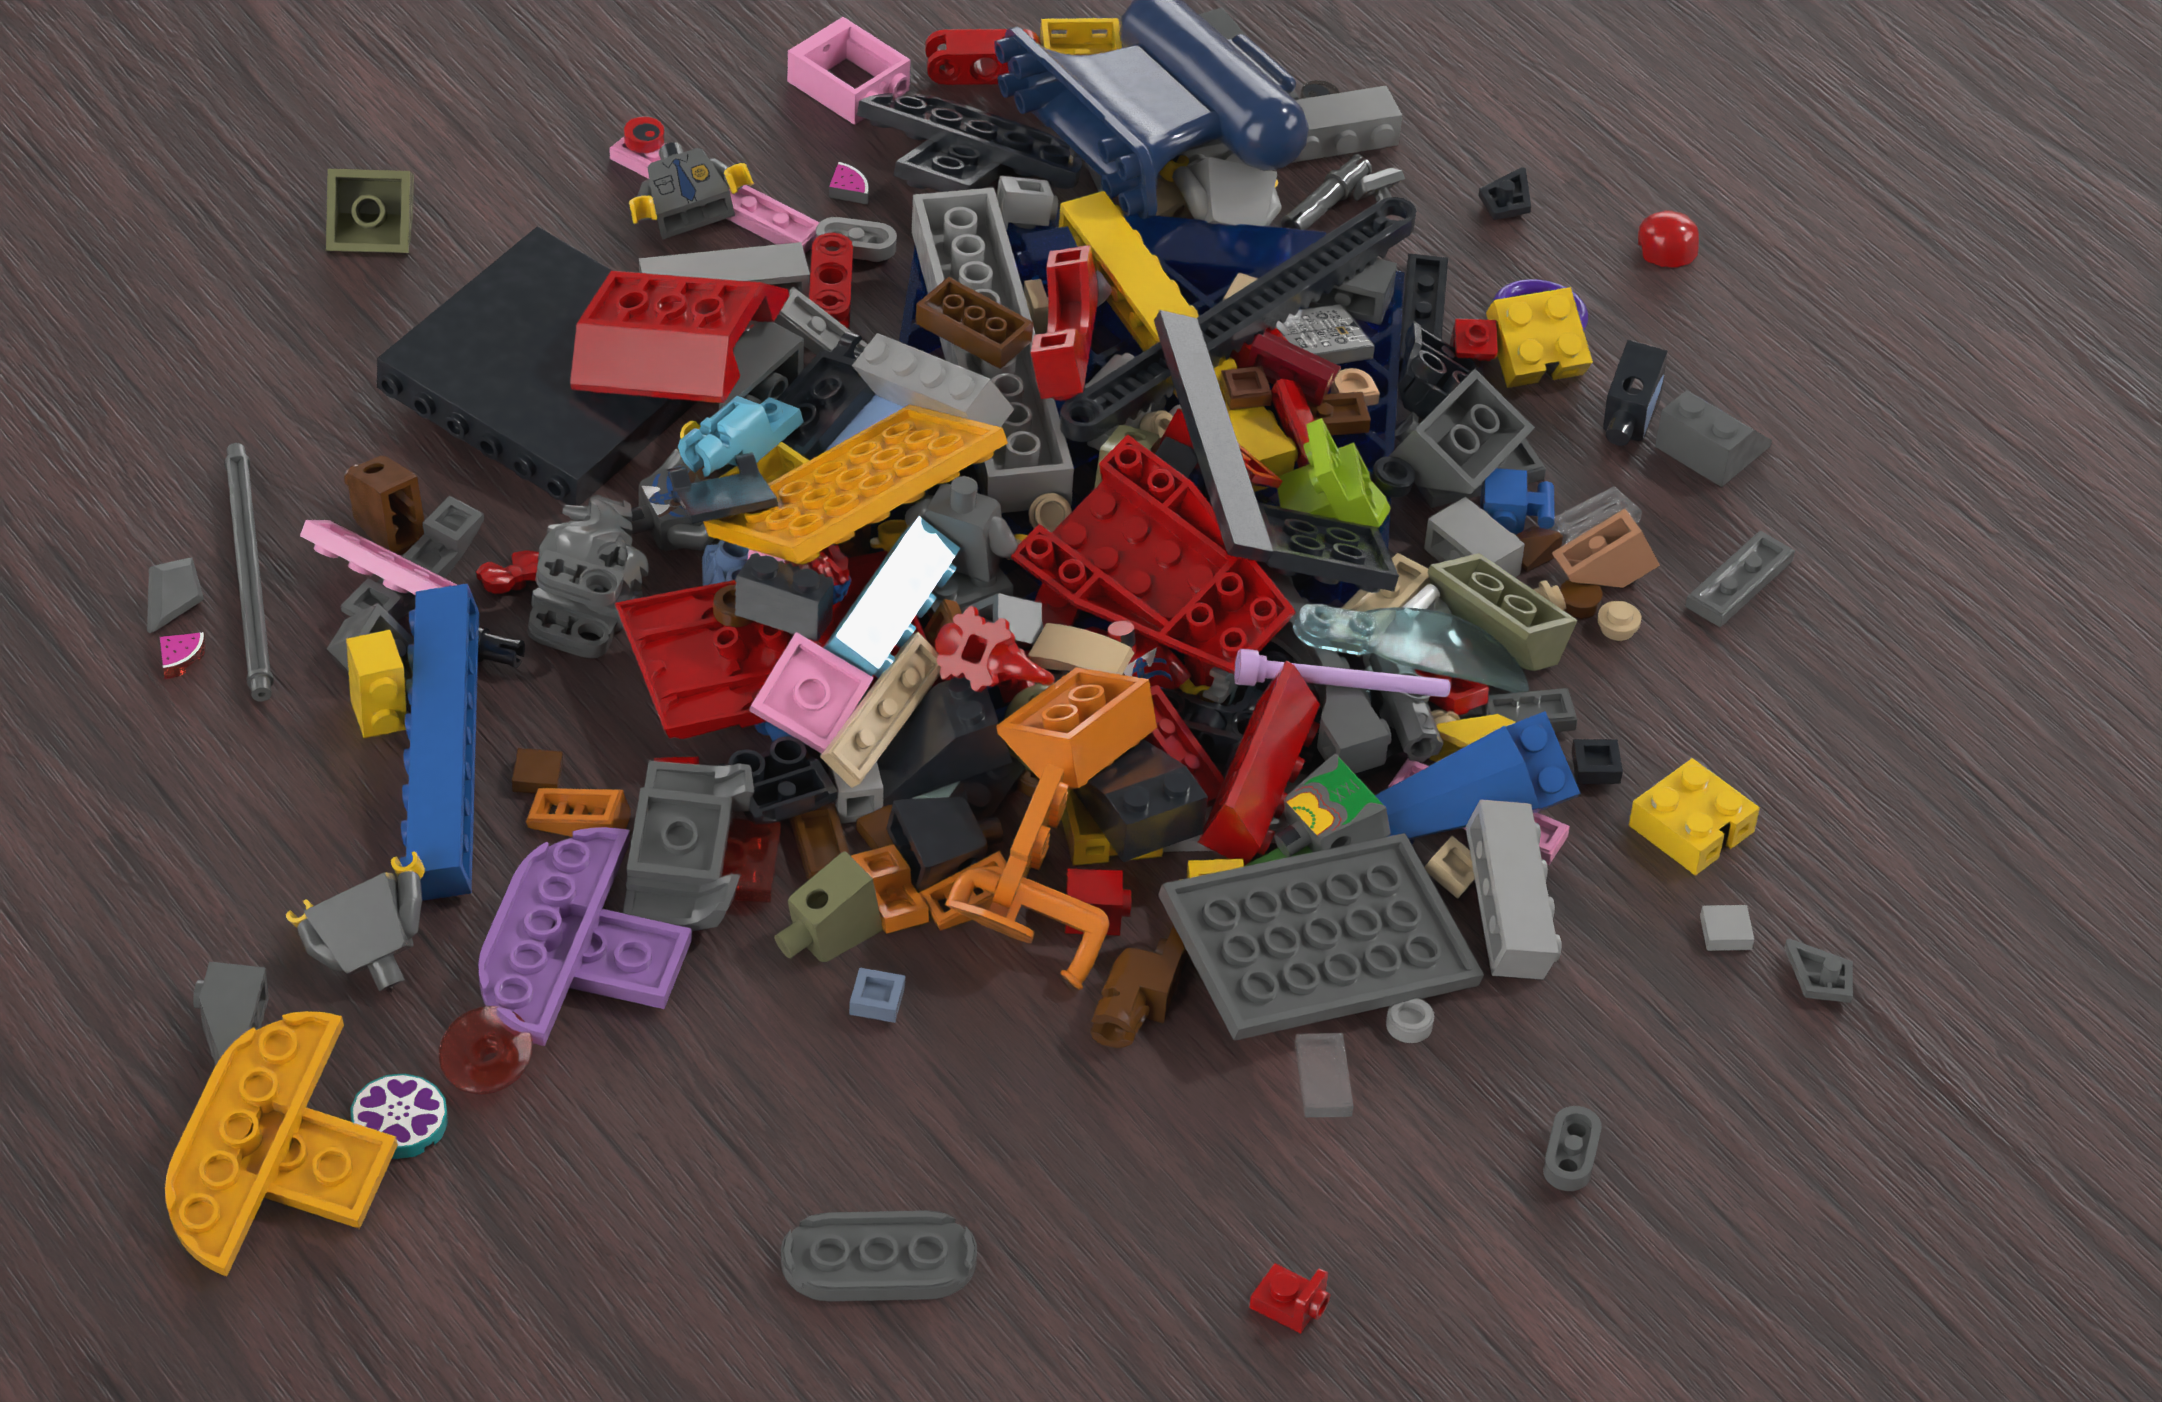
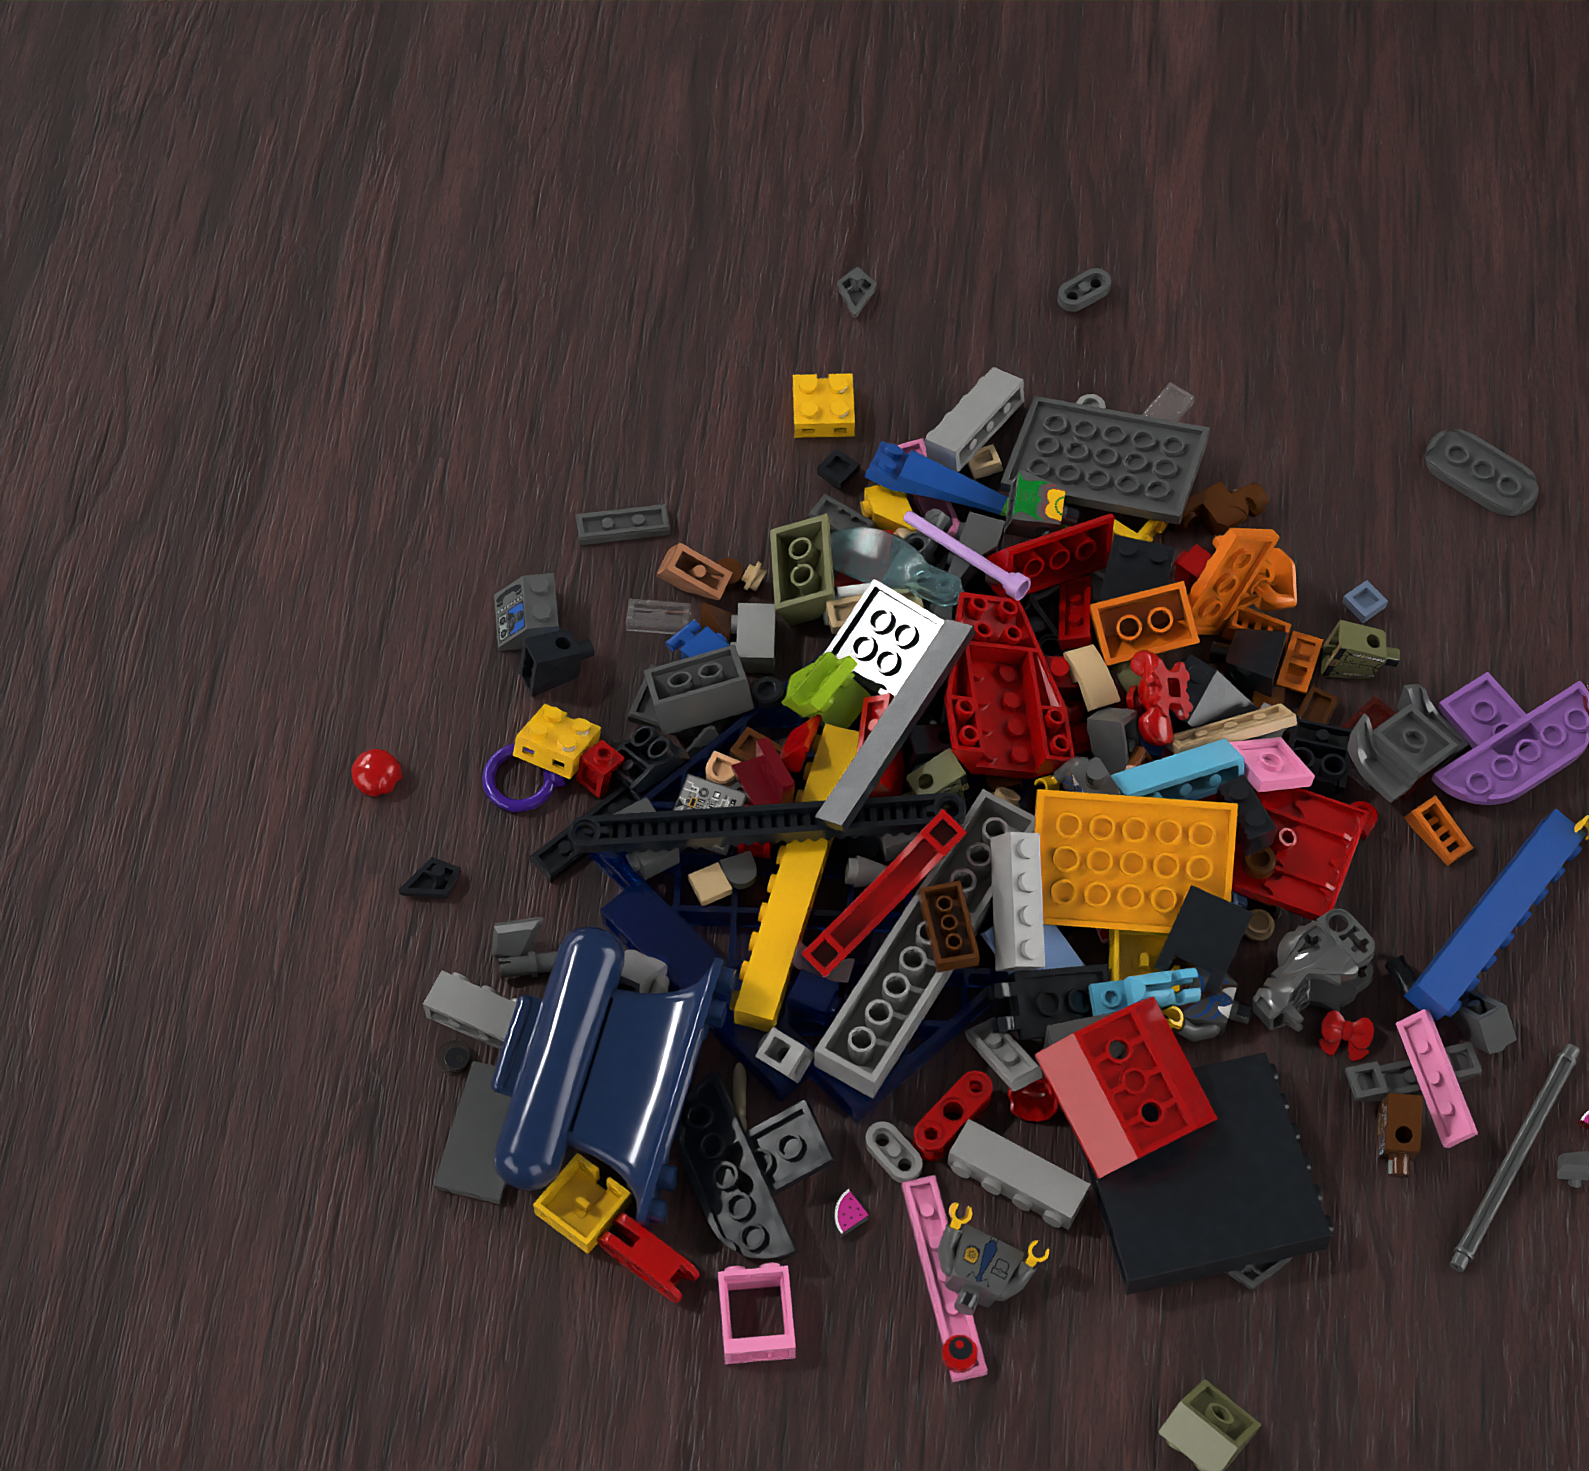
camera: 135 degrees left, 15 degrees up
yellow brick [346,630,407,738] -> none
reddish brown tile [512,748,563,793] -> none
tan plate [1024,279,1048,335] -> none
copper tile [1220,366,1272,410] -> none
red bracket [1249,1263,1330,1334] -> none
tan plate [1598,601,1641,641] -> none
light grey tile [1700,905,1754,951] -> none

